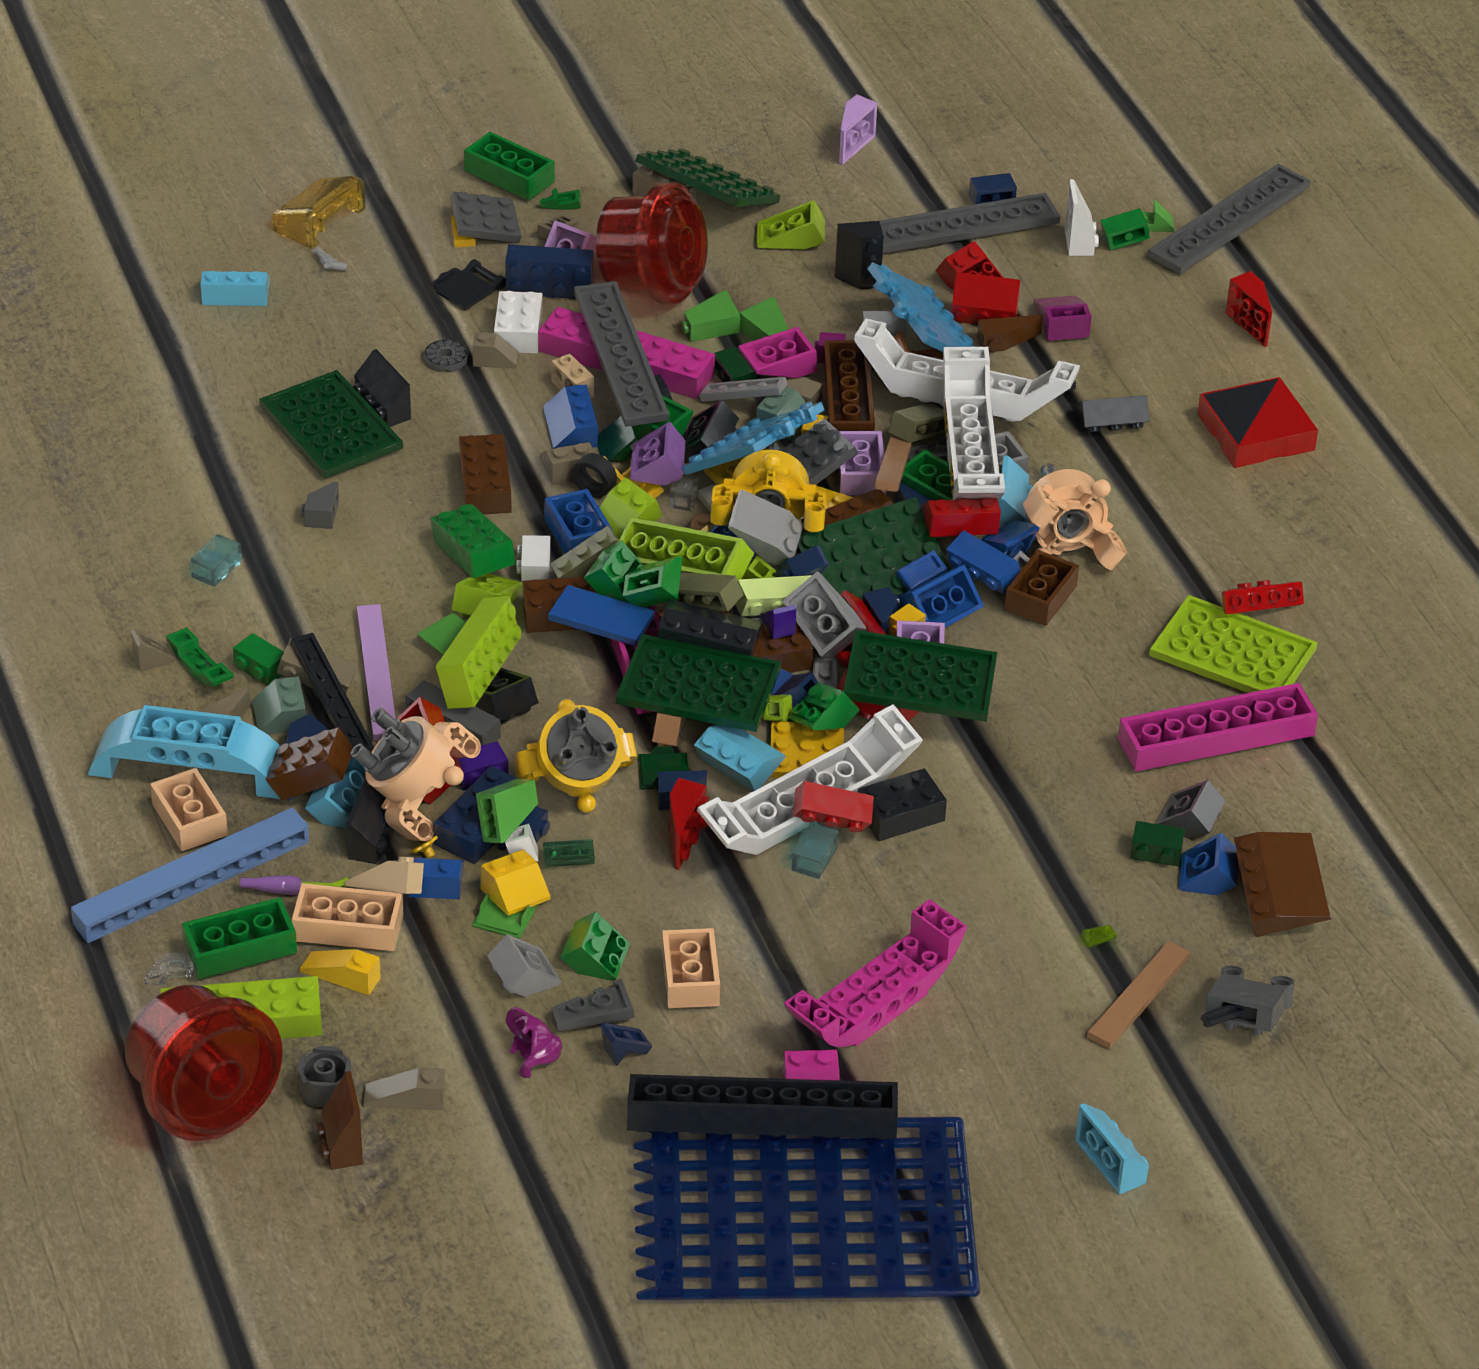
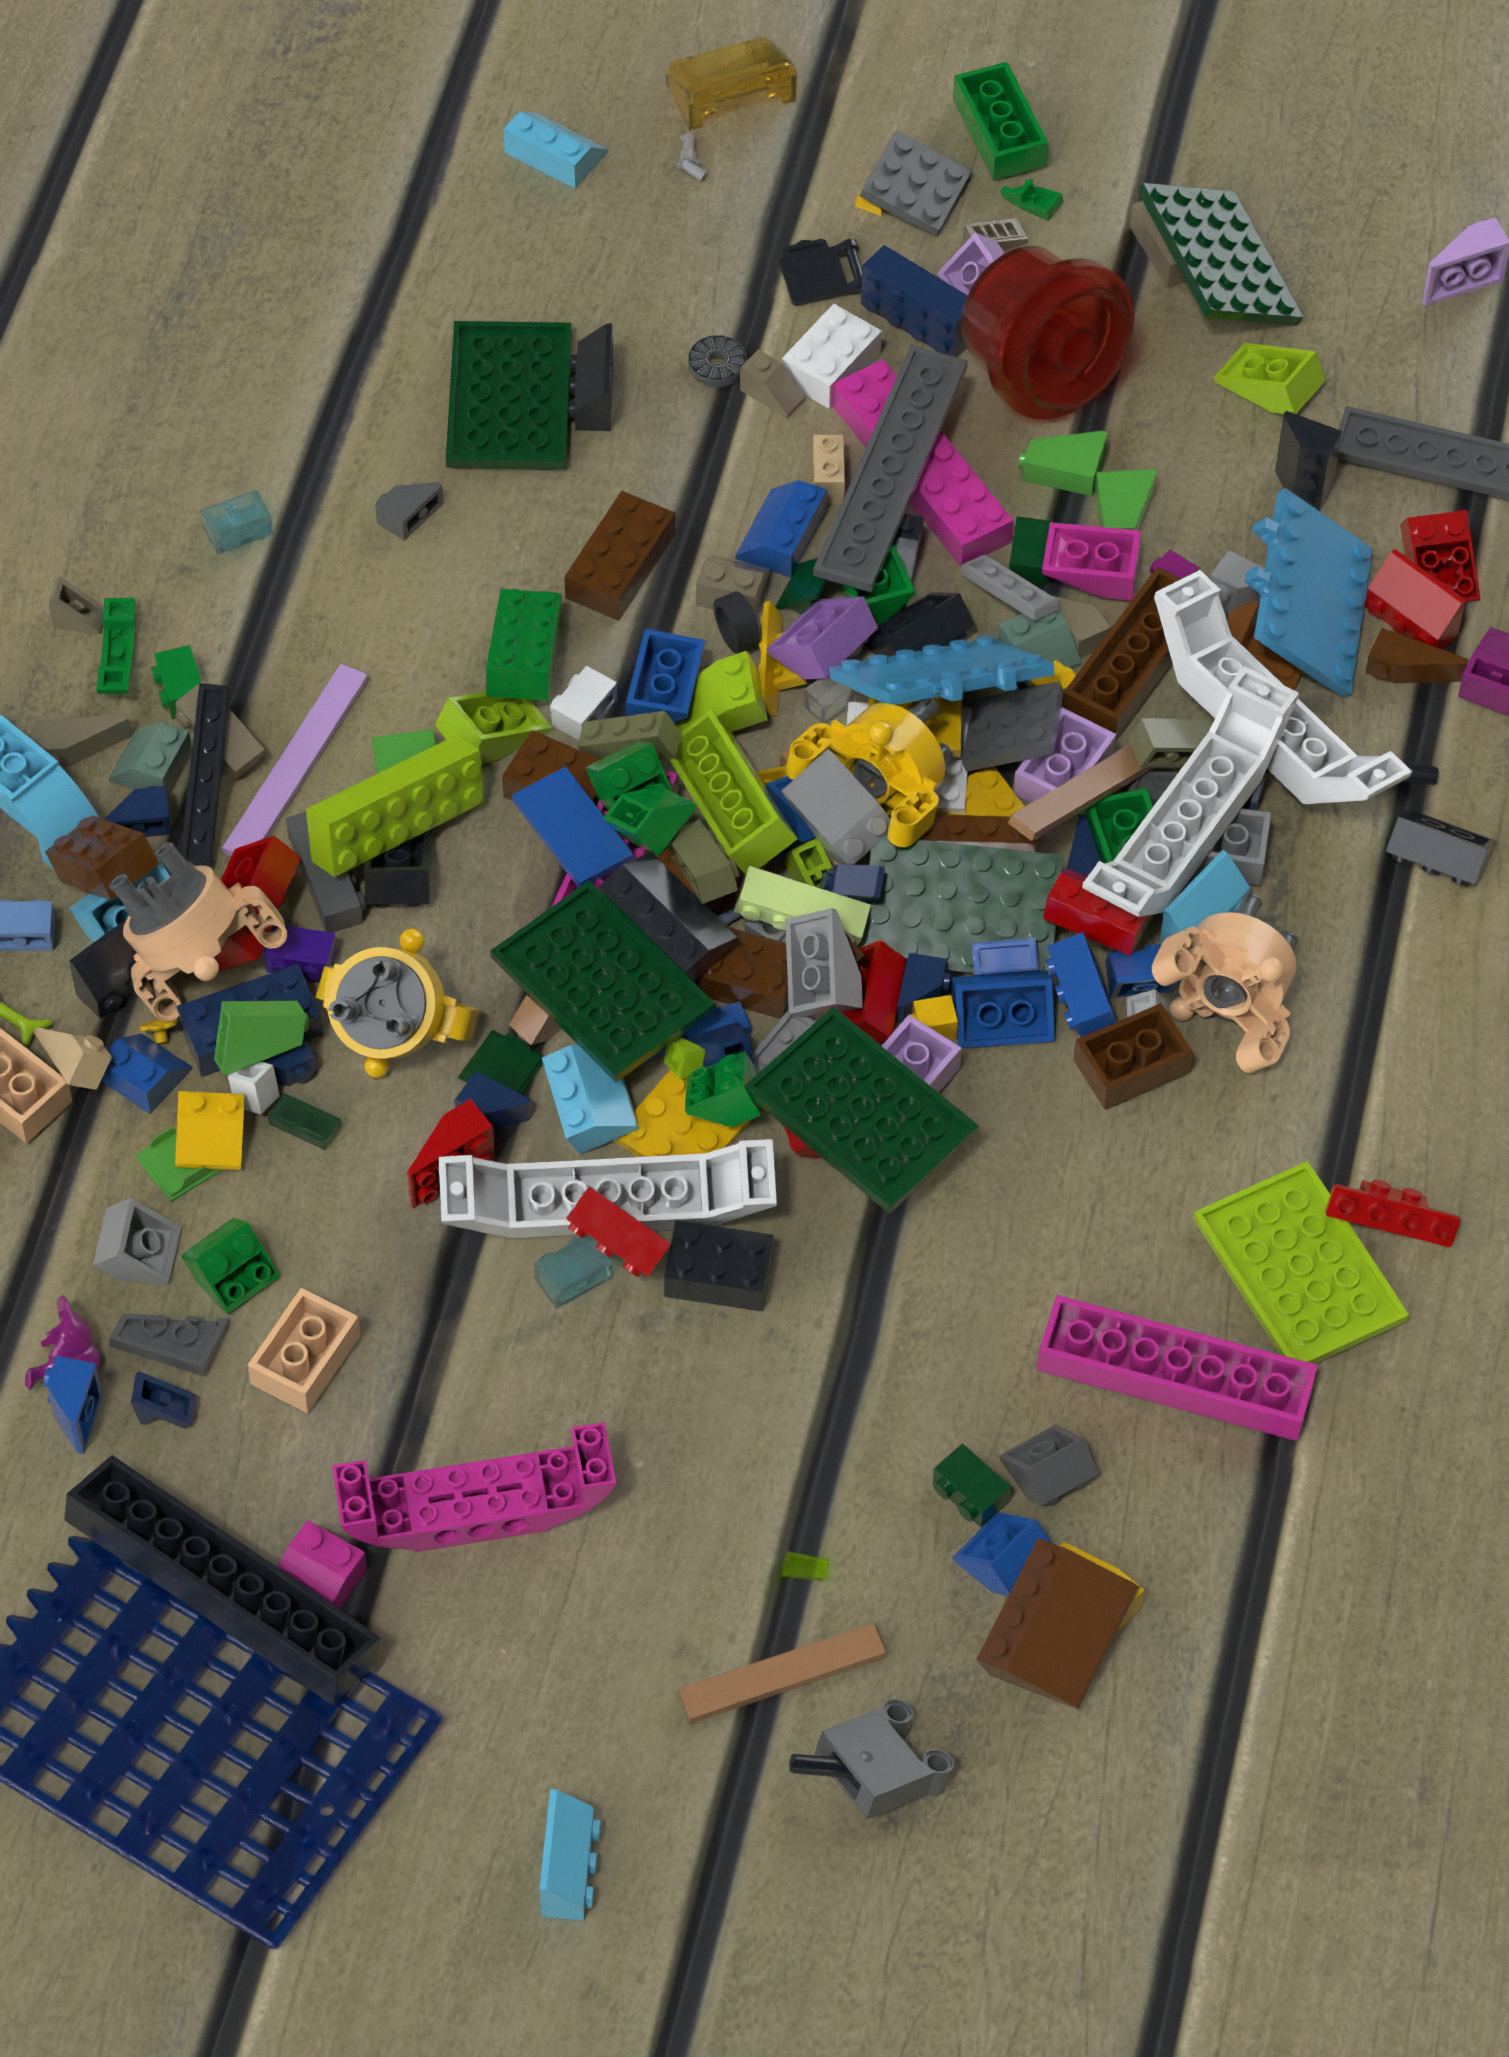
camera: 35 degrees right, 15 degrees up
dark purple slope [760,605,796,639] -> none
none -> blue slope [44,1356,103,1454]

